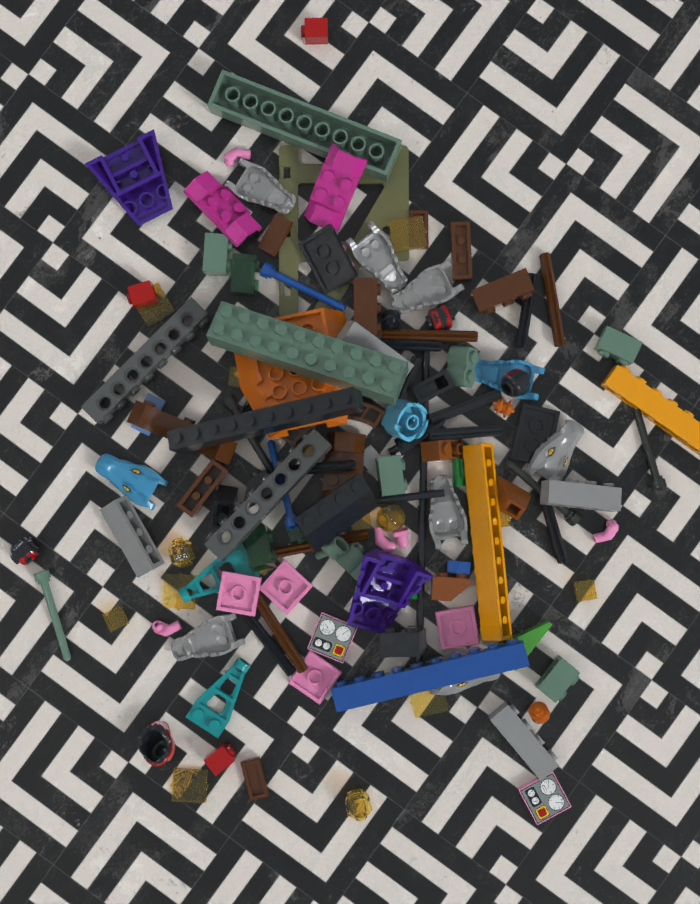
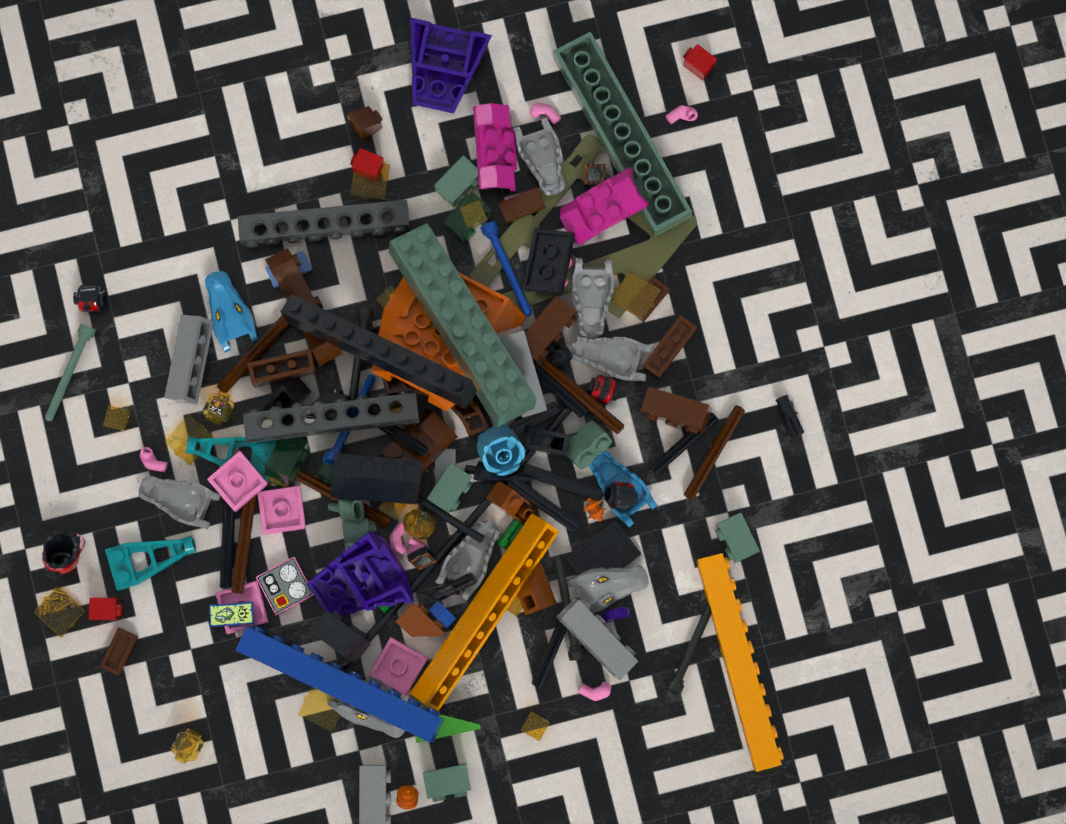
camera: 40 degrees right, 5 degrees down
none -> tile [209,602,255,627]
none -> reddish brown axle [217,316,290,394]
none -> reddish brown slope [347,106,383,142]
none -> tile [407,546,437,570]
none -> black axle [433,573,476,602]
none -> clear yellow tile [460,200,487,229]
none -> tile [584,164,605,186]
none -> dark purple tile [601,607,630,623]
none -> bright pink arm [665,105,698,124]
none -> black axle [775,395,804,437]

